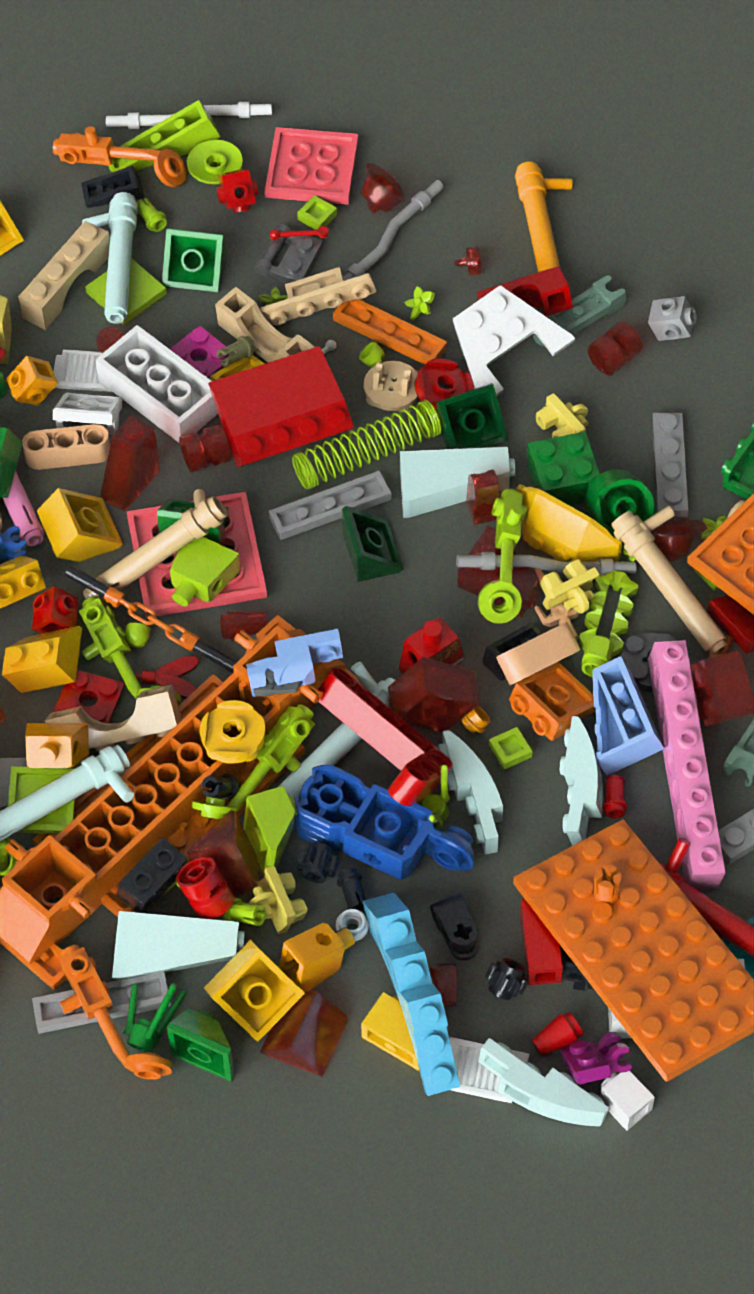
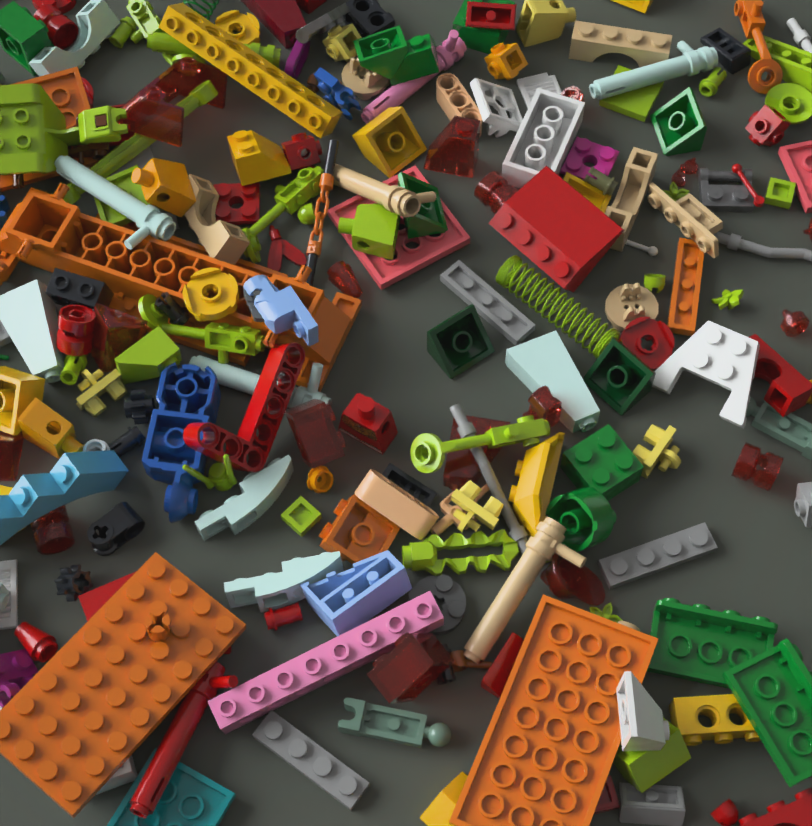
camera: 70 degrees right, 5 degrees up
none -> clear red piece [671,157,698,187]

